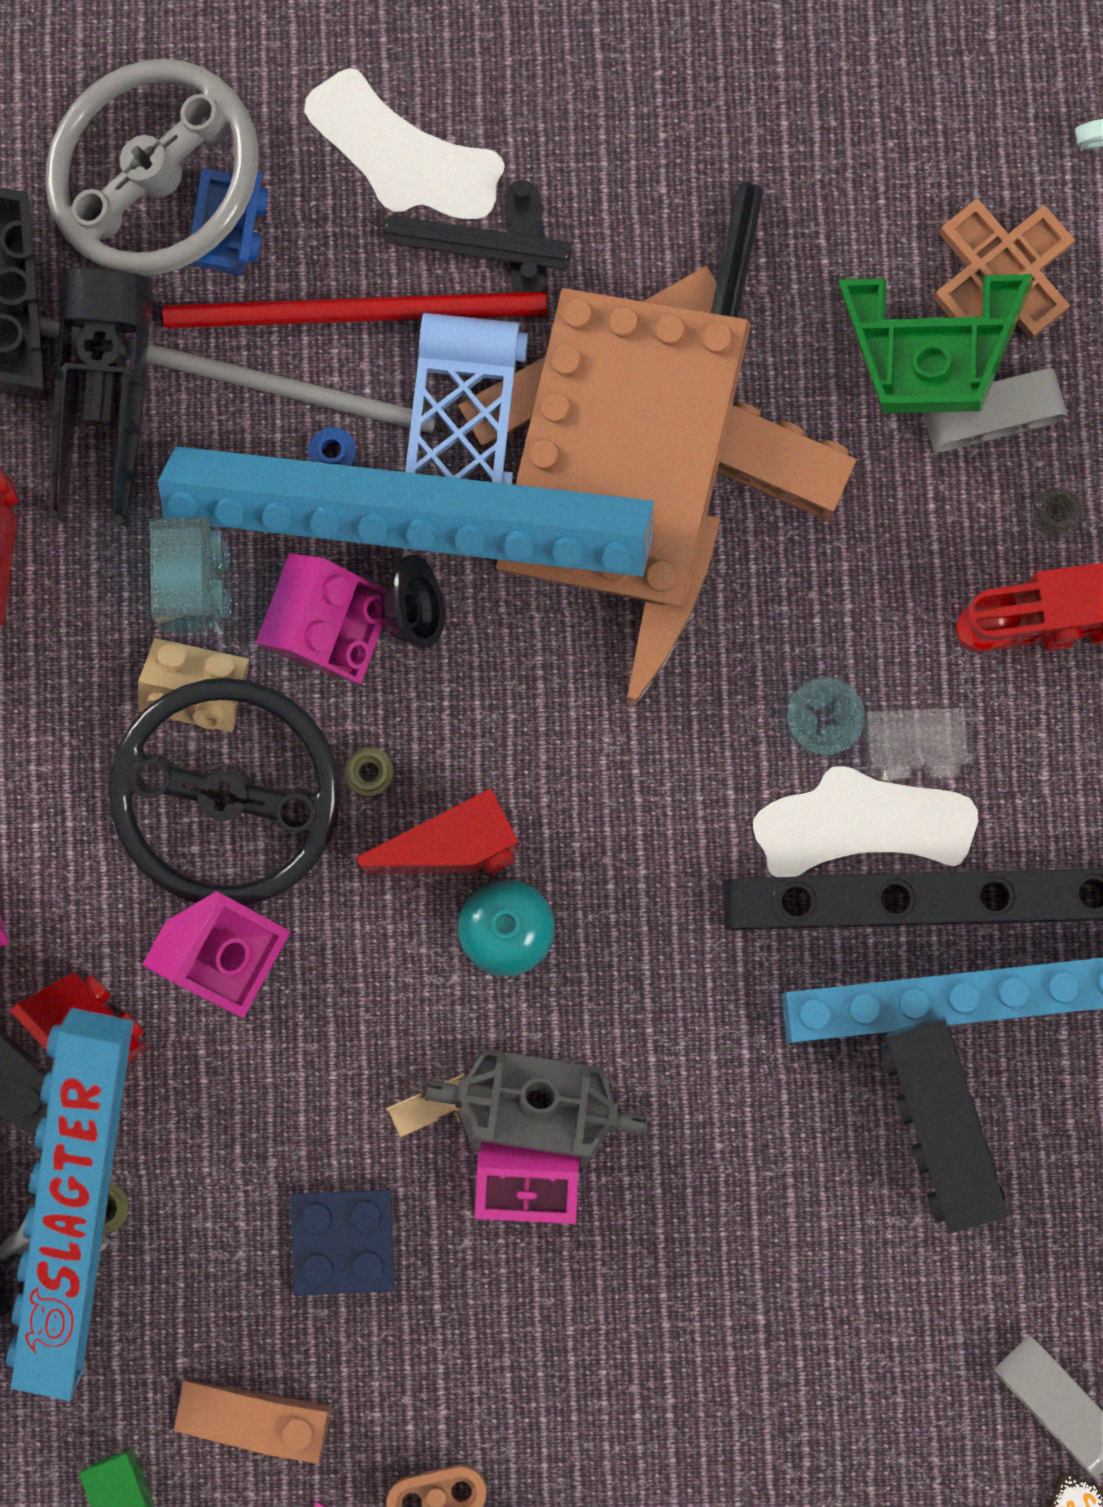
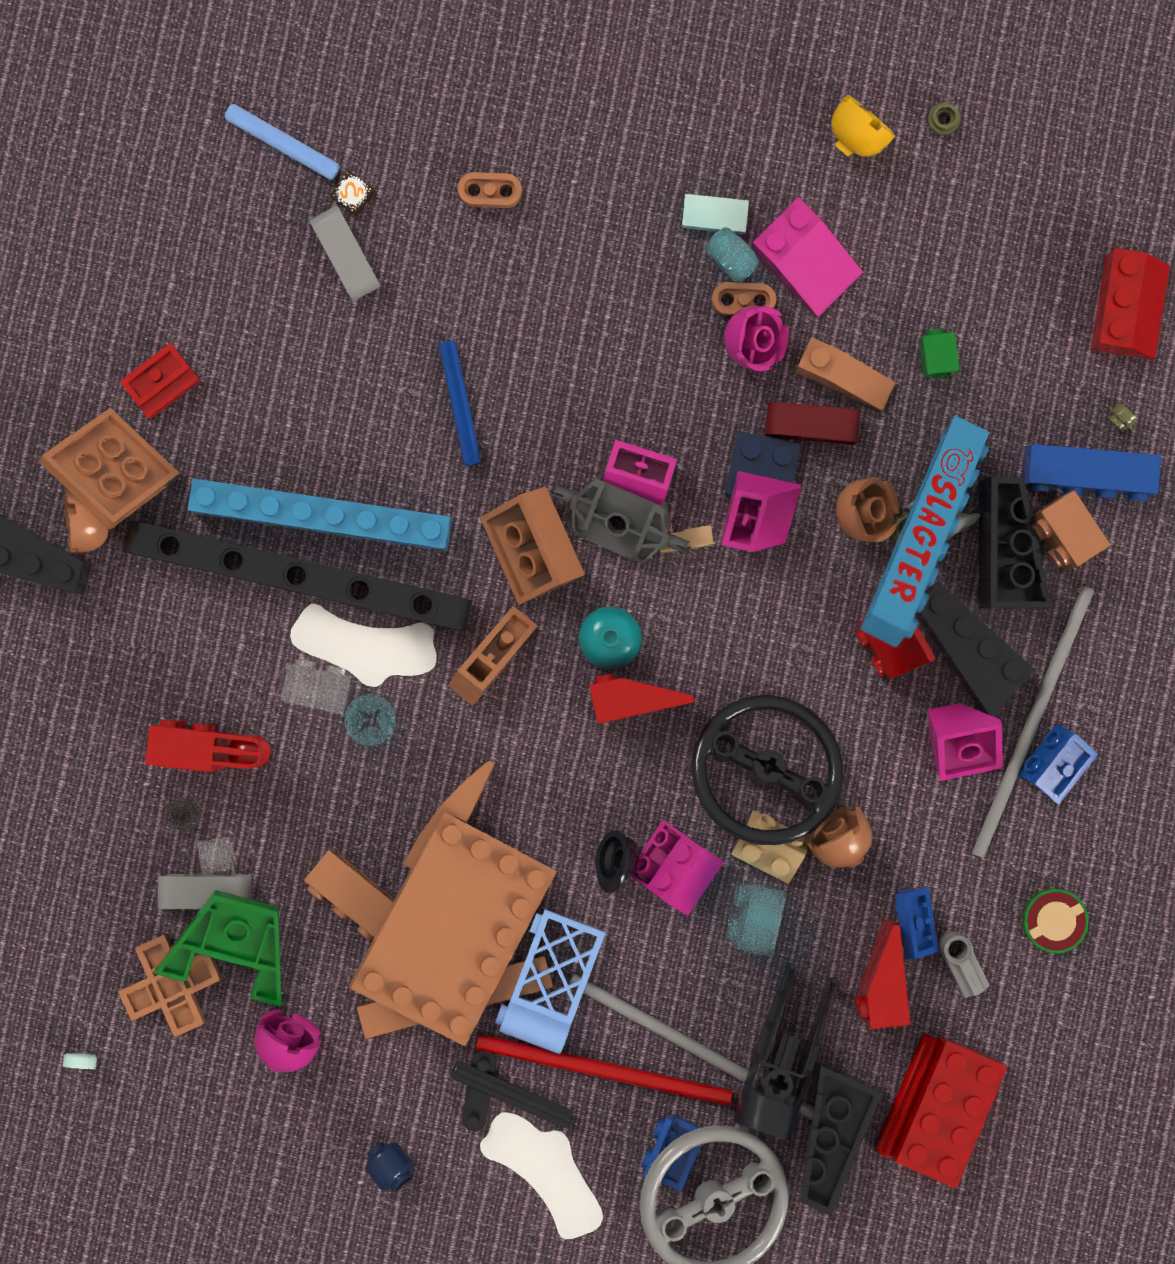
camera: 160 degrees left, 5 degrees up
dark pink slope [142,891,291,1018] -> none
dark azure brick [158,446,654,577] -> none
blue plate [308,427,357,466] -> none
olive plate [344,748,394,797] -> none
black axle [711,182,763,318] -> none
black wedge [880,1015,1009,1234] -> none
none -> clear plate [197,836,236,874]
none -> dark pink cylinder [254,1010,322,1072]
none -> dark blue head [365,1142,414,1193]
none -> blue axle [439,340,481,466]
none -> nougat slope [448,606,538,706]
none -> nougat slope [480,486,585,605]
none -> dark pink slope [722,471,801,552]
none -> dark pink cylinder [724,306,789,371]
none -> dark red beam [765,402,861,445]
none -> nougat cylinder [805,806,872,868]
none -> nougat cylinder [836,477,900,542]

